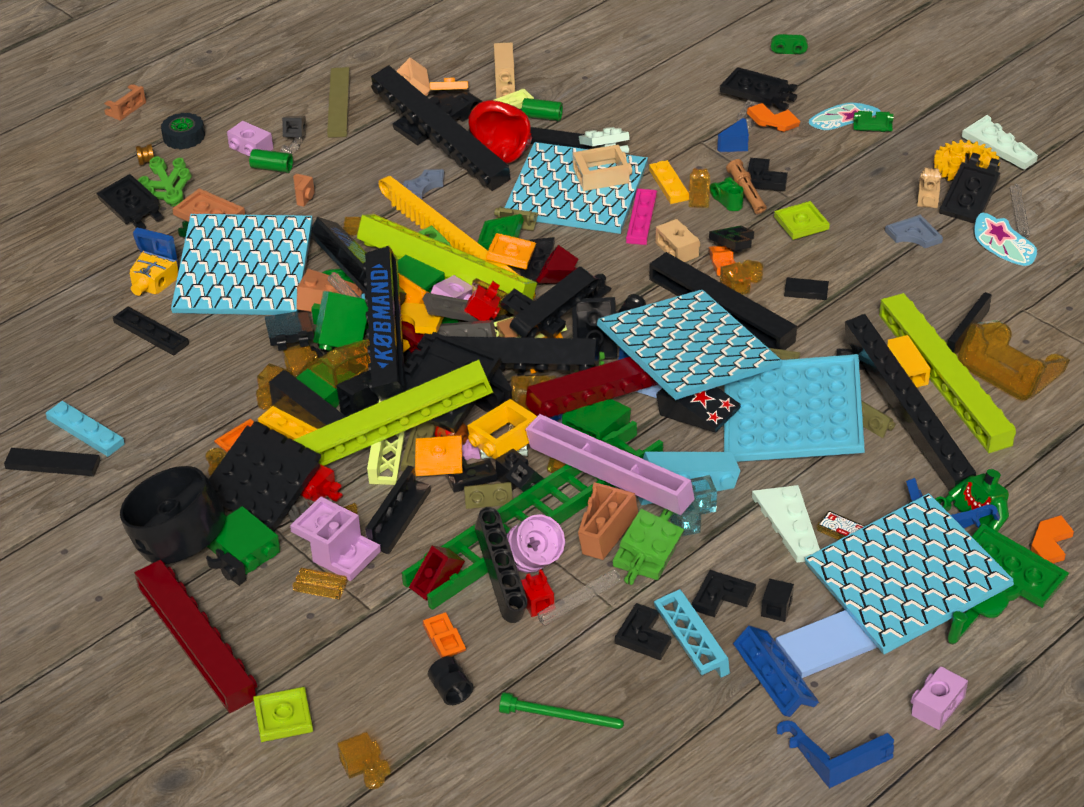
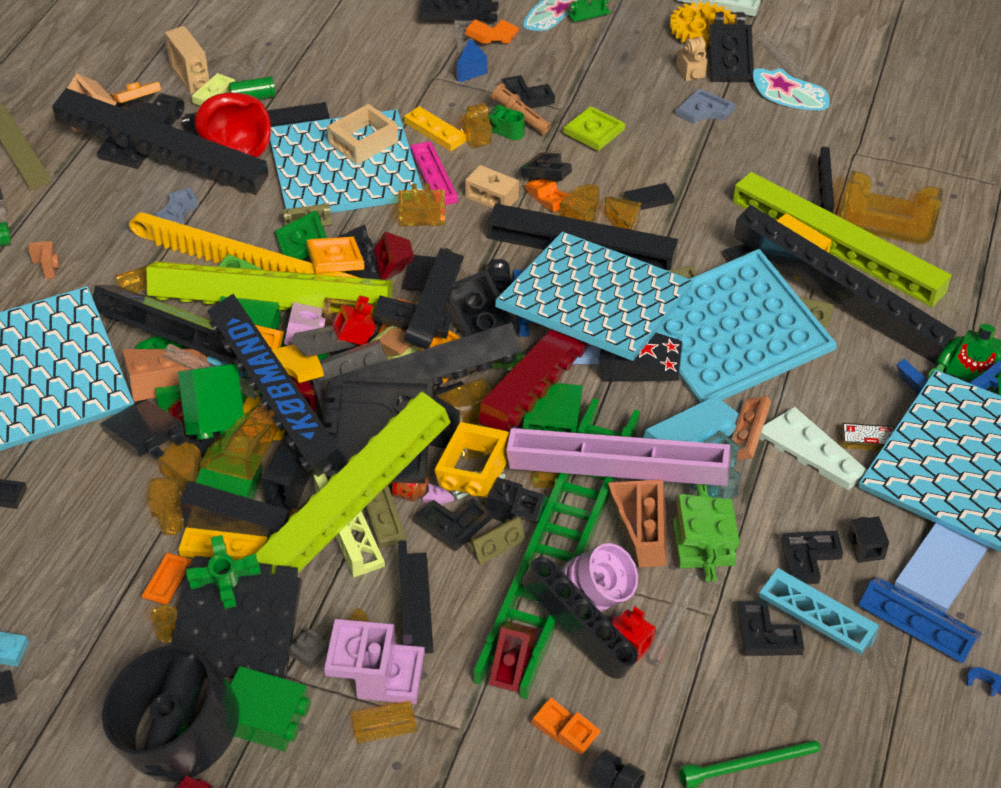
camera: 30 degrees left, 5 degrees up
black plate [206,549,247,586] -> none
red brick [301,464,343,502] -> none
light orange plate [415,435,463,476] -> none
light aqua plate [579,127,630,153] -> none
none -> green pin [186,535,261,609]
none -> clear yellow brick [398,183,445,226]
none -> clear yellow slope [604,196,641,230]
none -> nougat tile [729,396,771,462]

